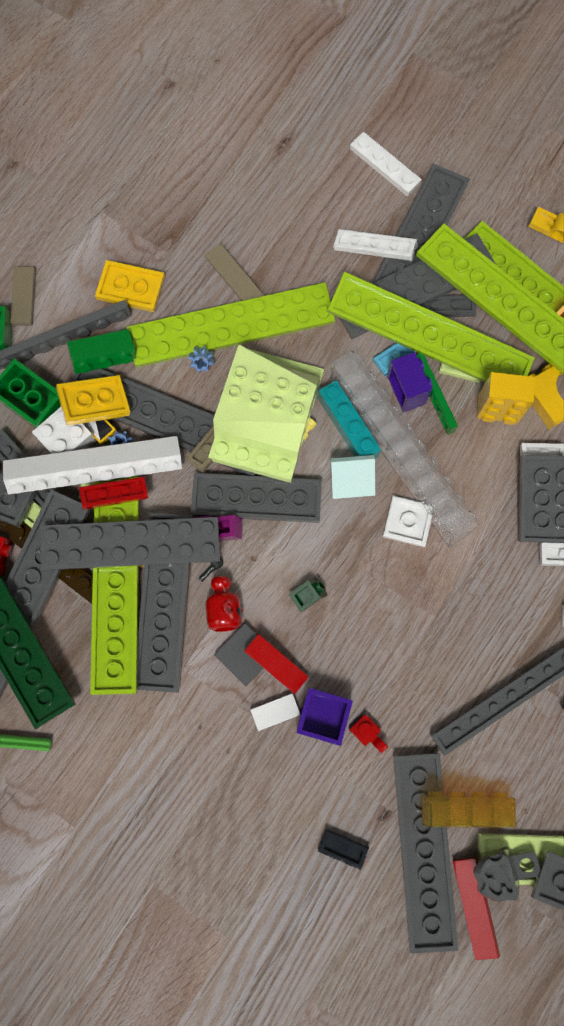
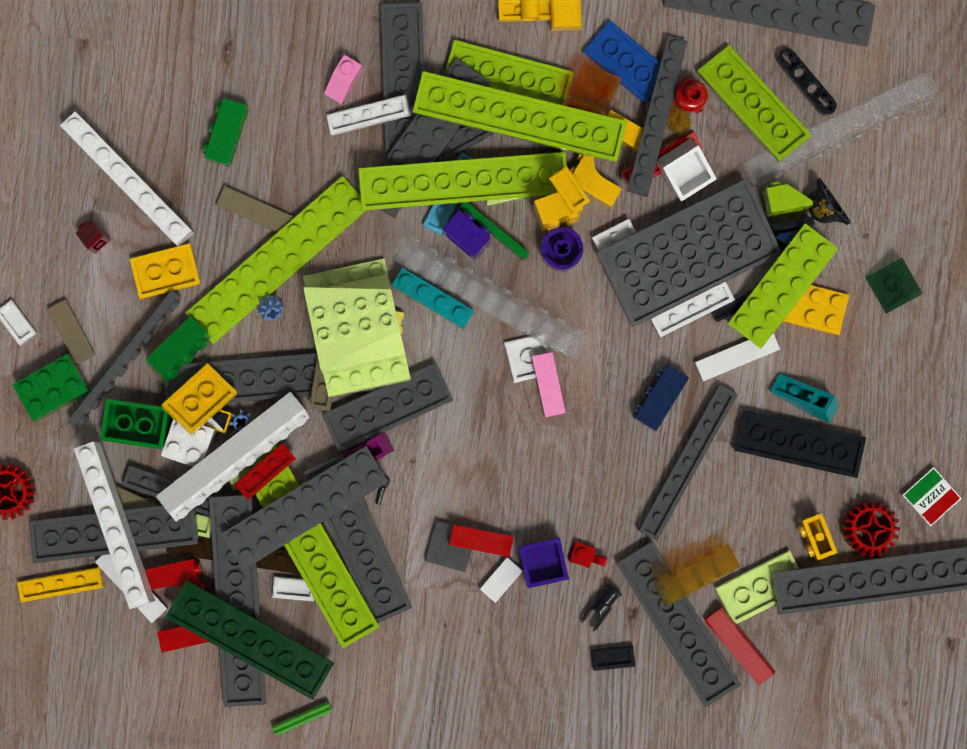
camera: 30 degrees left, 10 degrees up
red piece [205,576,243,632] -> none
dark green bracket [289,577,327,612] -> none
light aqua tile [331,455,375,499] -> none
white plate [350,132,422,197] -> none
dark grey piece [473,847,540,902] -> none
none -> white brick [60,112,194,246]
none -> dark red slope [76,220,111,254]
none -> green brick [203,98,249,168]
none -> white tile [272,576,315,601]
none -> bright pink slope [324,55,363,105]
none -> bright pink tile [532,351,566,417]
none -> dark purple brick [541,228,583,272]
none -> yellow tile [549,166,590,214]
none -> black piece [581,583,622,632]
none -> dark blue brick [633,365,689,432]

